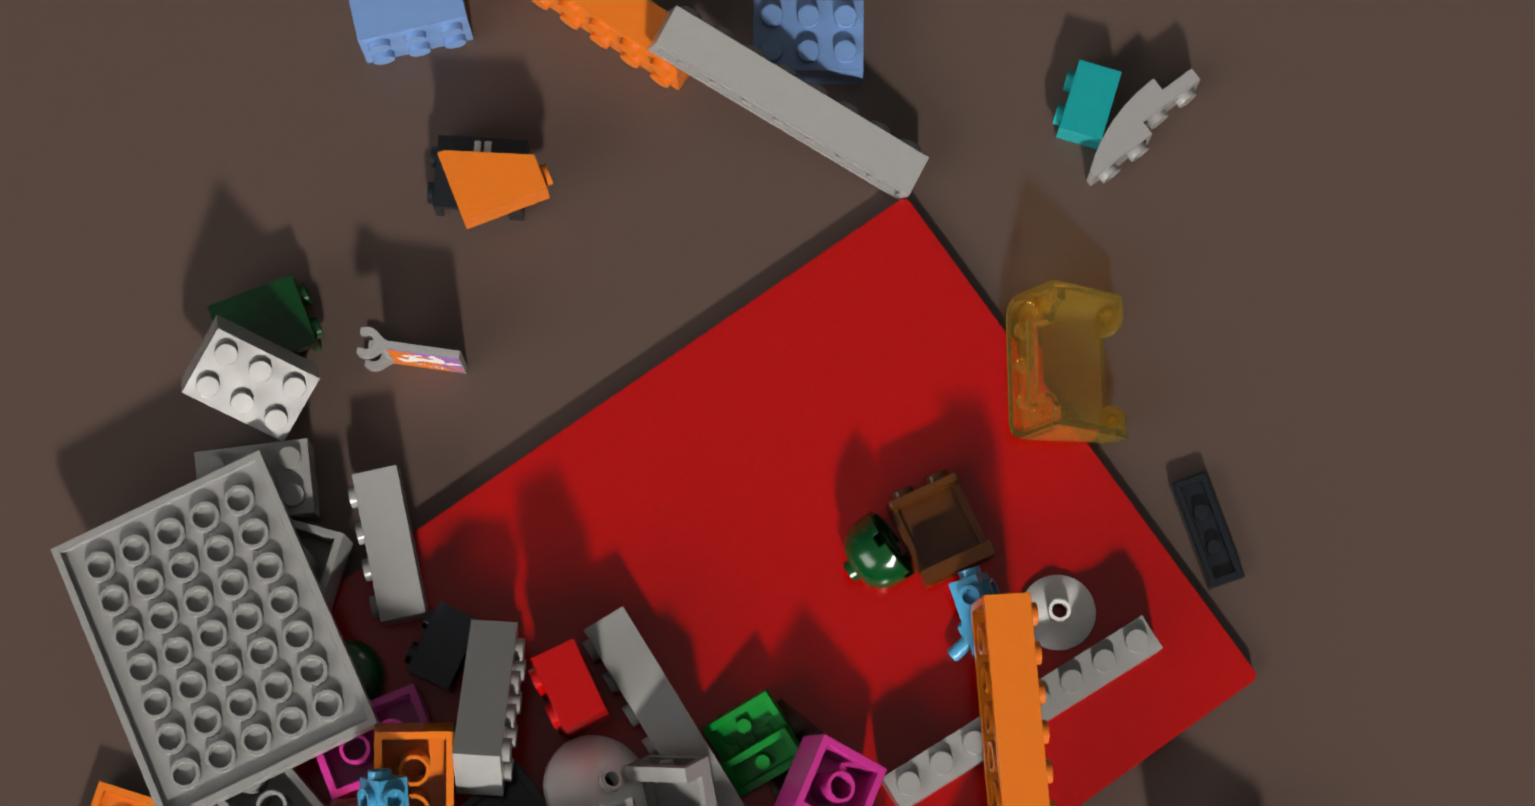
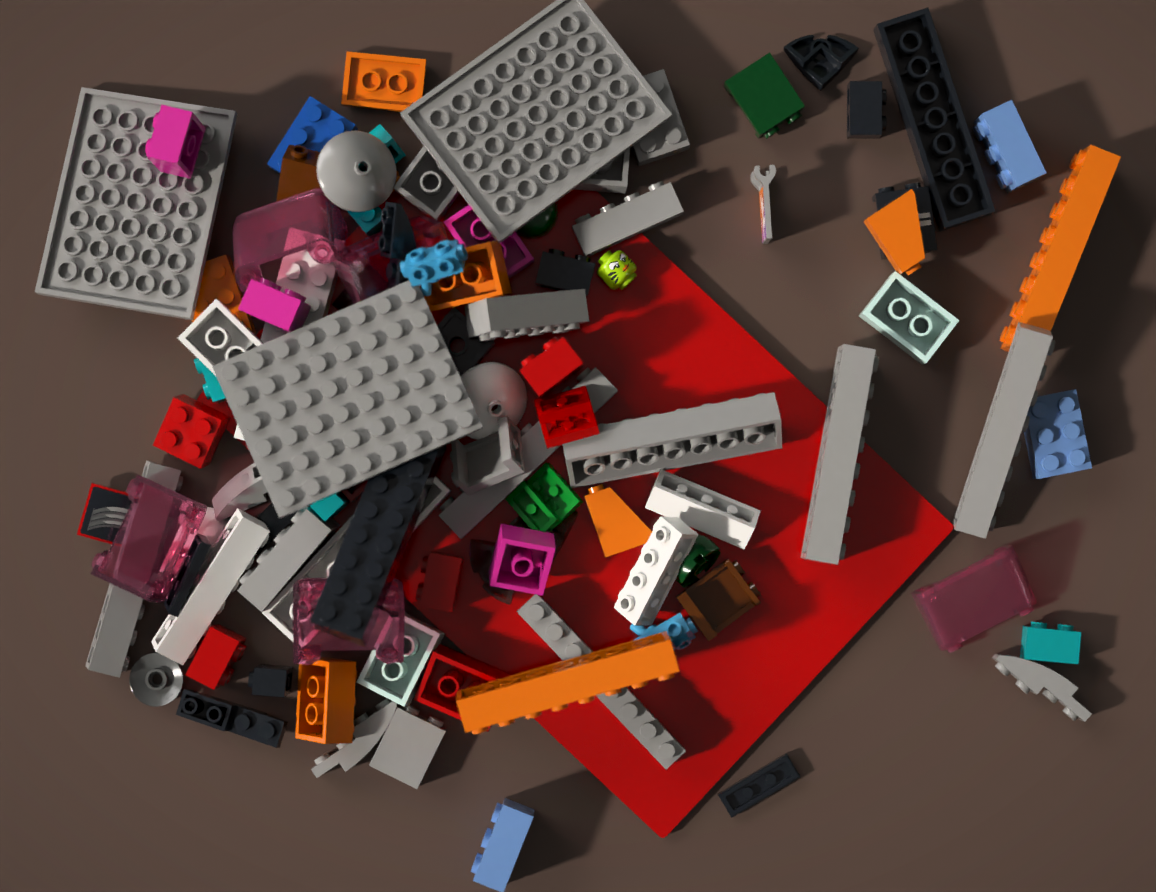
camera: 75 degrees right, 10 degrees up
brick [181,315,320,441] -> none
clear yellow windscreen [1006,279,1128,443] -> none
white dish [1026,575,1096,650] -> none
none -> red slope [534,386,600,449]
none -> light grey brick [563,392,782,488]
none -> orange slope [584,484,652,557]
none -> lime head [597,250,637,290]
none -> white brick [614,516,699,626]
none -> white brick [645,469,760,549]
none -> black brick [783,35,859,91]
none -> light grey brick [801,344,879,565]
none -> black brick [847,81,887,139]
none -> light aqua brick [859,271,959,365]
none -> black brick [873,7,996,232]
none -> clear pink windscreen [911,544,1037,653]

